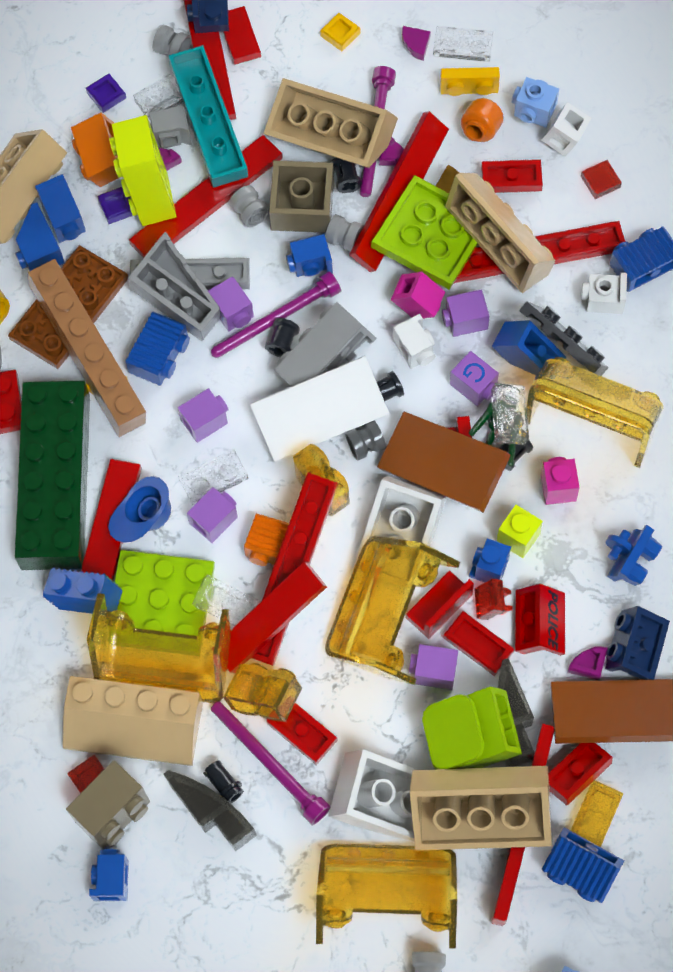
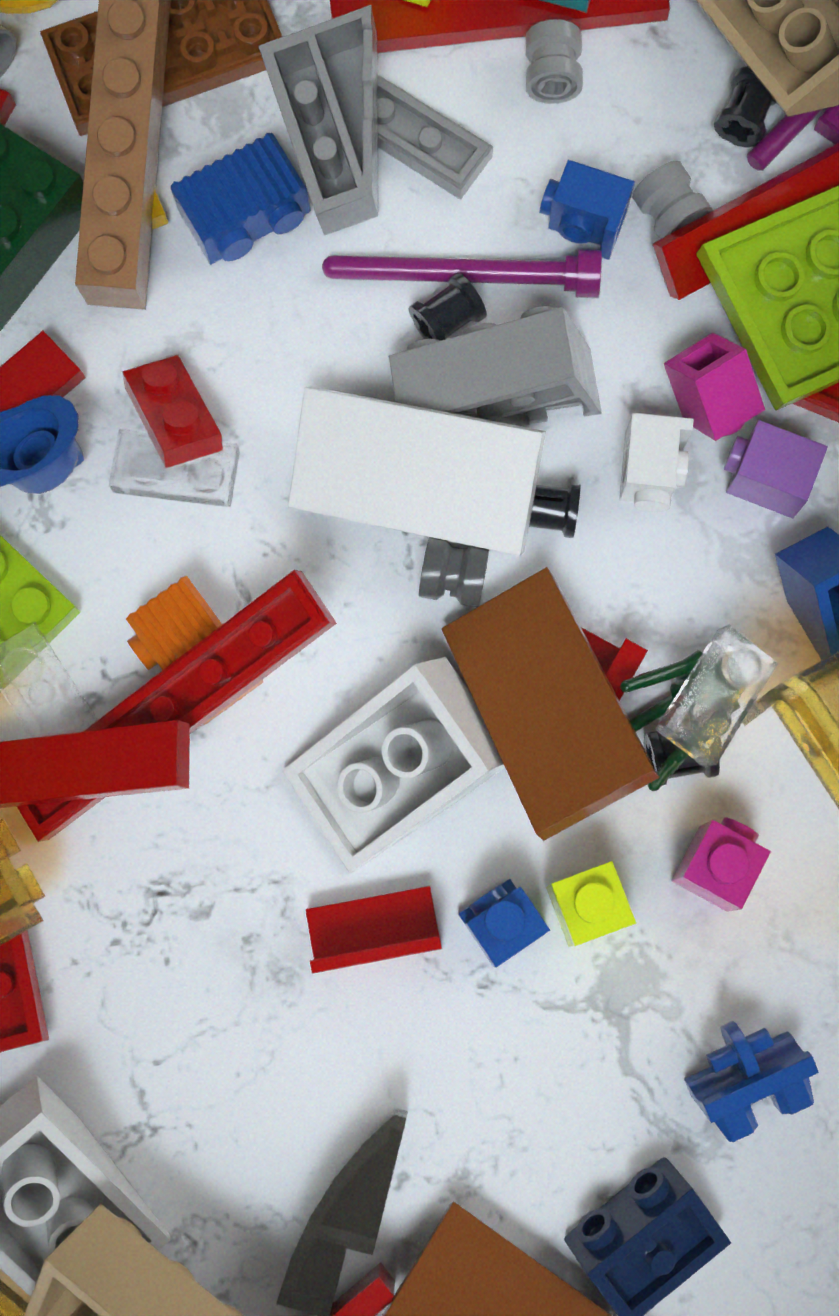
camera: 35 degrees right, 10 degrees up
medium lavender brick [178,388,229,443] -> none
medium lavender brick [187,487,238,543] -> none
medium lavender brick [208,276,254,332] -> none
dark tan brick [269,160,334,233] -> none
clear yellow brick [293,444,350,516] -> none
clear yellow windscreen [325,536,461,685] -> none
medium lavender brick [409,644,458,690] -> none
lime brick [422,686,522,770] -> none
red tile [443,611,515,677] -> none
medium lavender brick [450,351,499,407] -> none
clear red tile [474,579,513,620] -> none
red panel [515,584,565,656] -> none
magenta tile [568,647,608,681] -> none
none -> red plate [122,355,223,468]

